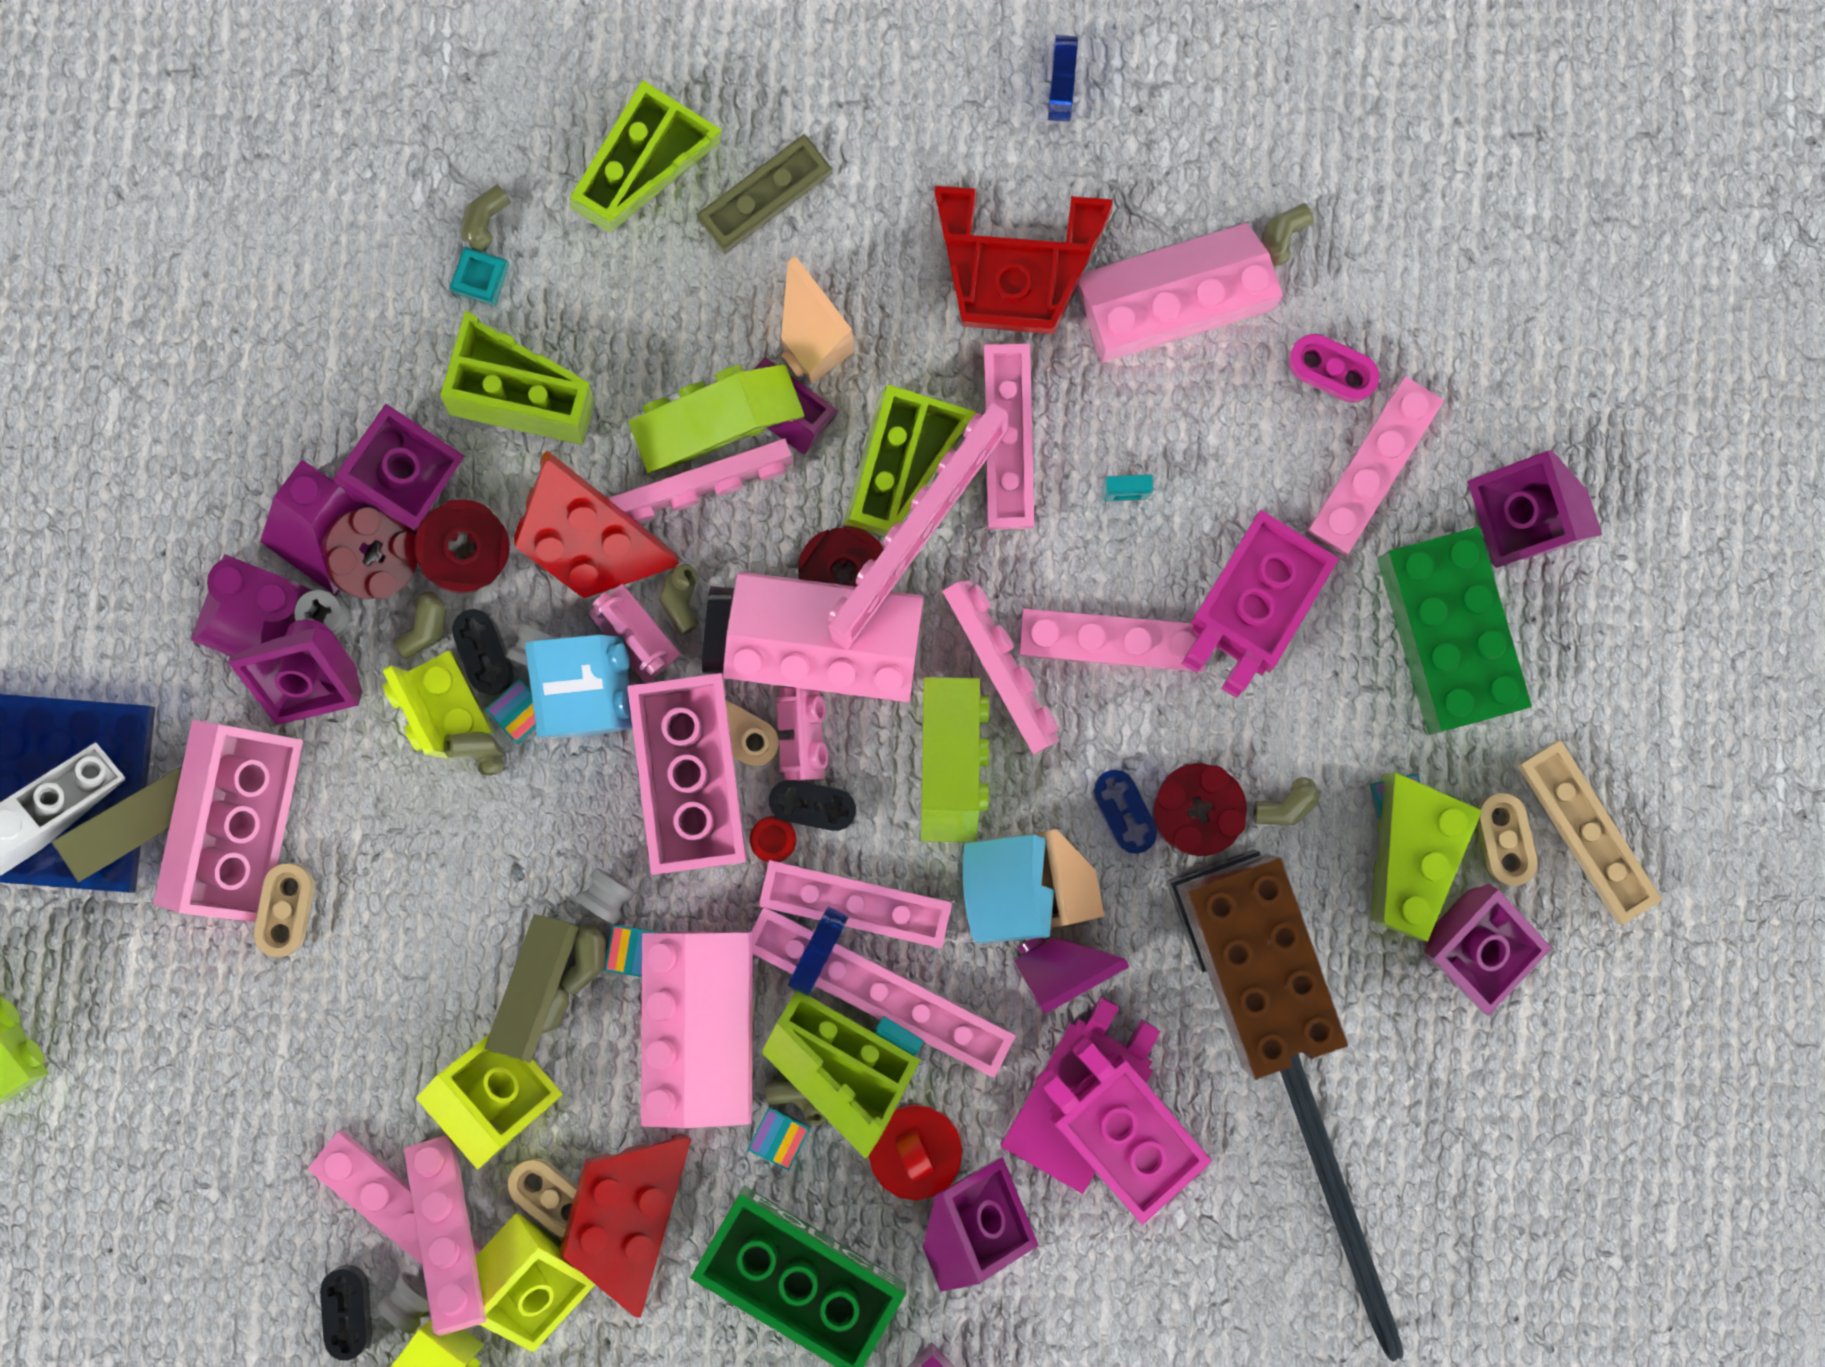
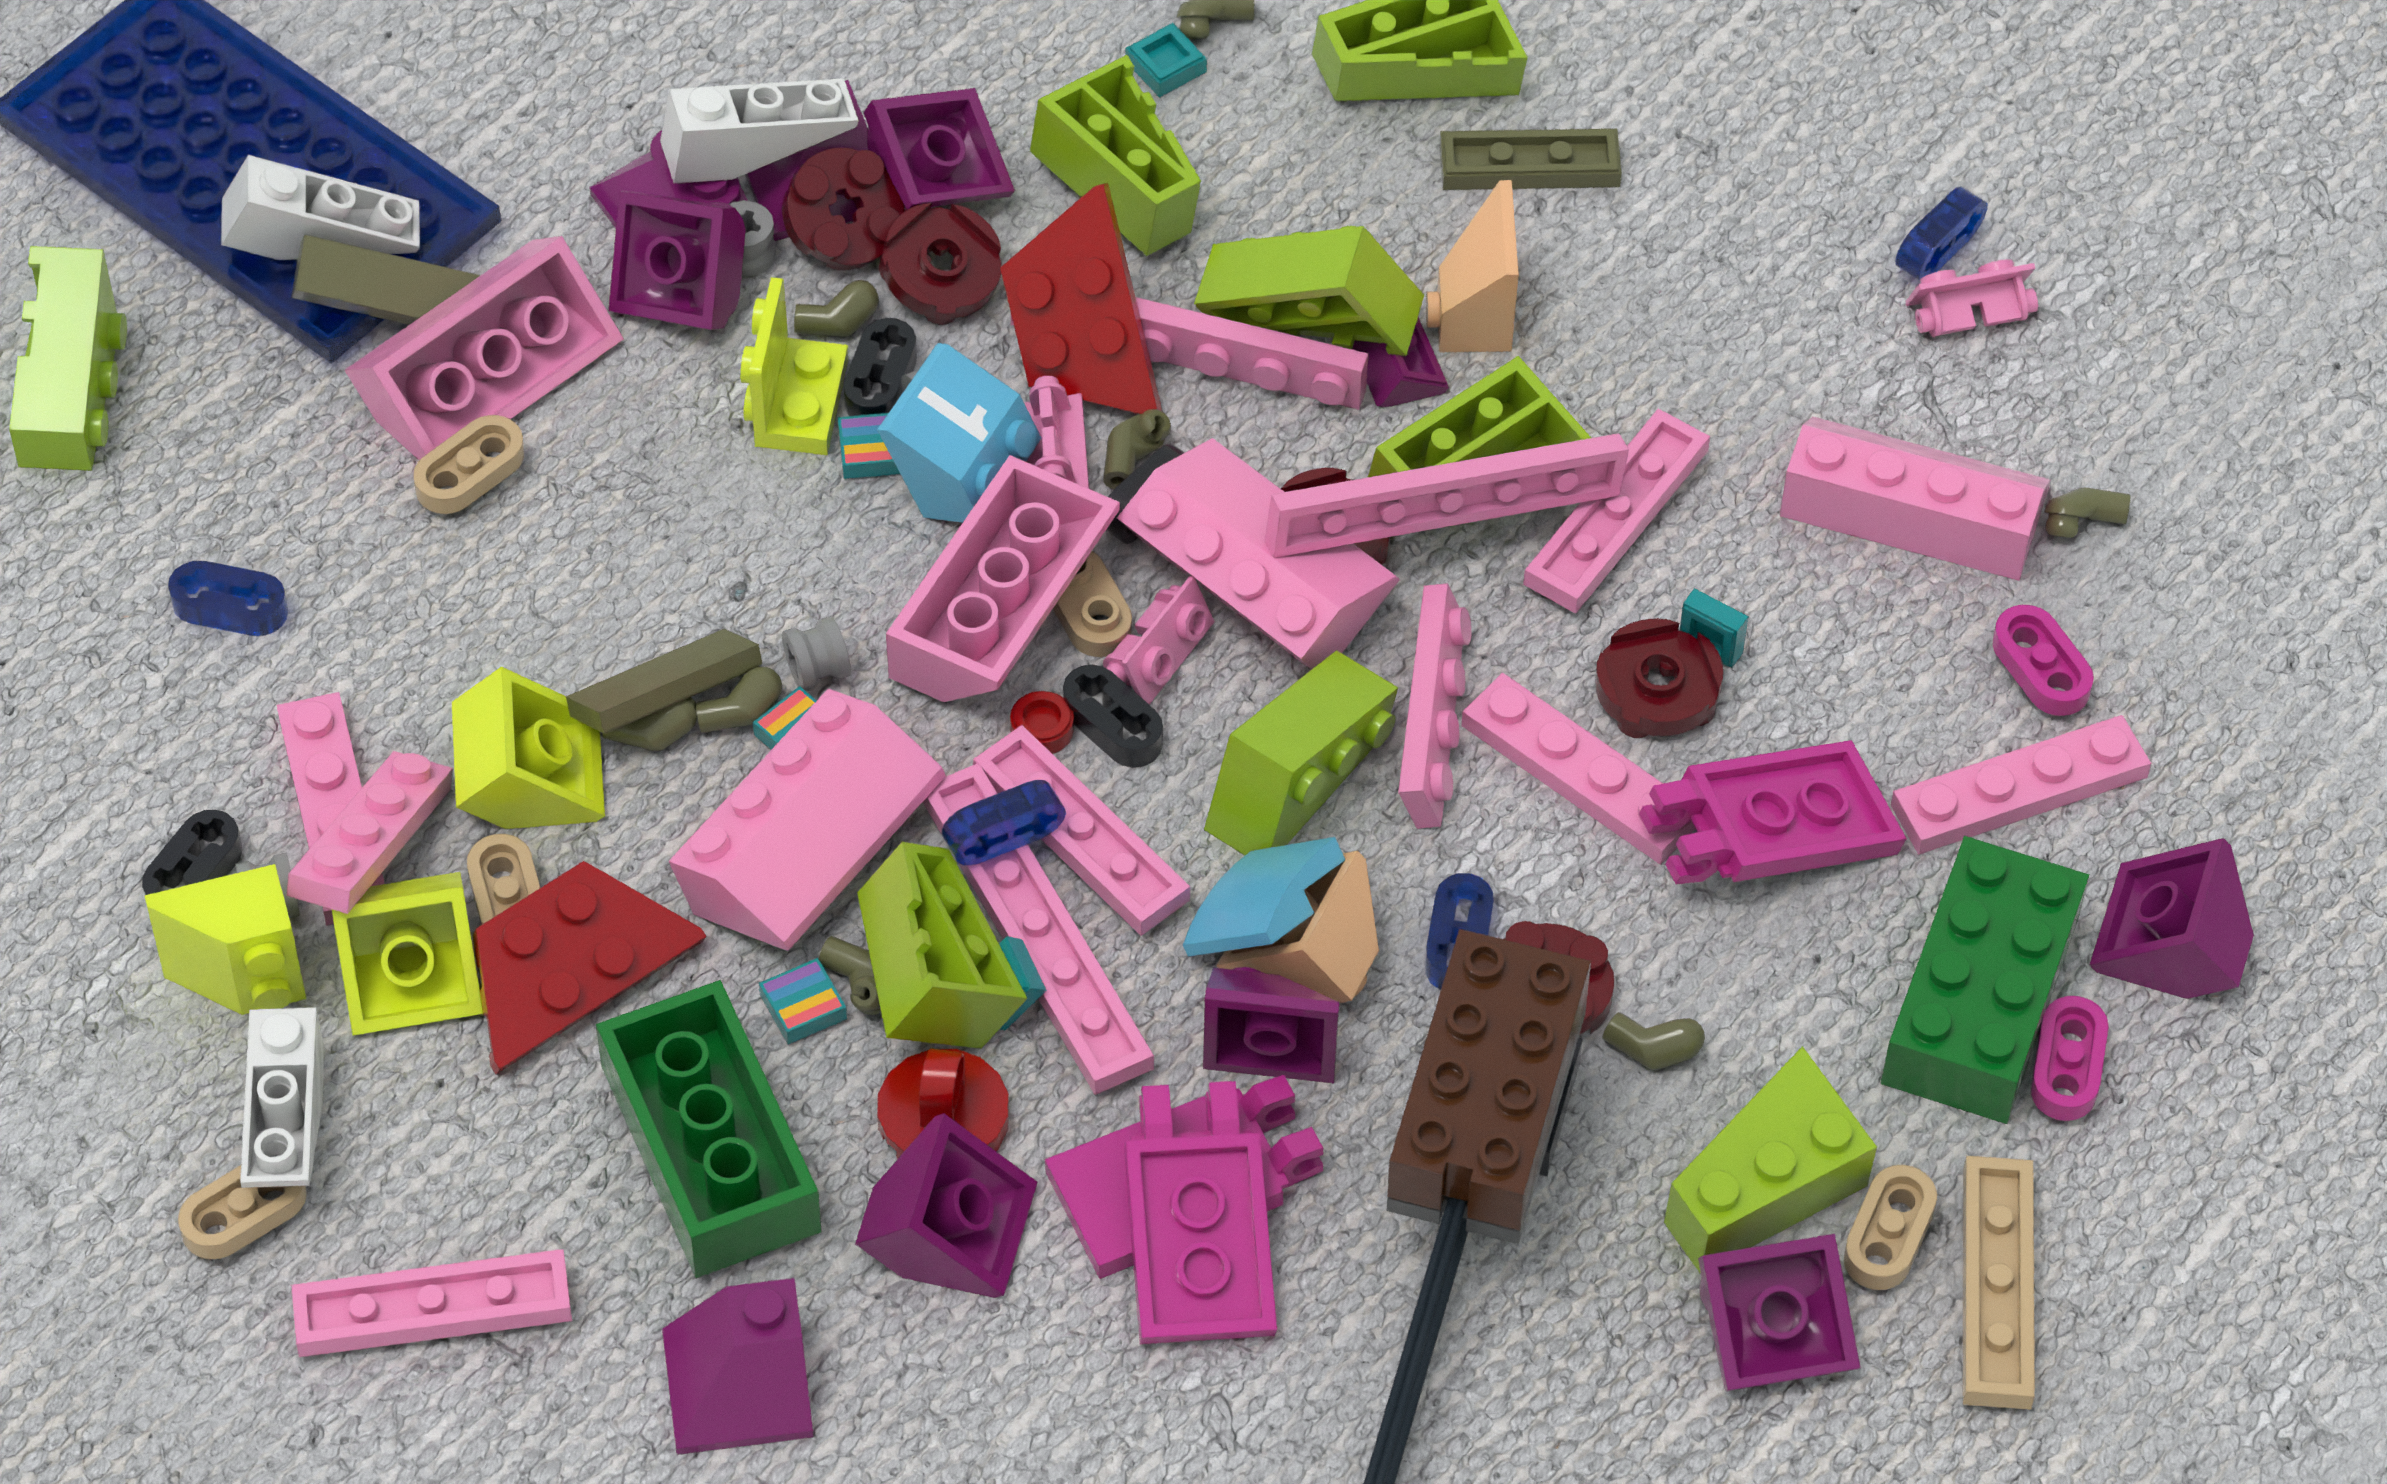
camera: 35 degrees right, 30 degrees down
olive arm [444,732,505,776] -> none
red wing [934,186,1113,334] -> none
none -> clear blue beam [168,561,288,636]
none -> white slope [660,78,858,183]
none -> dark red plate [1595,618,1723,738]
none -> bright pink hinge [1905,259,2038,337]
none -> dark pink plate [2031,996,2109,1121]

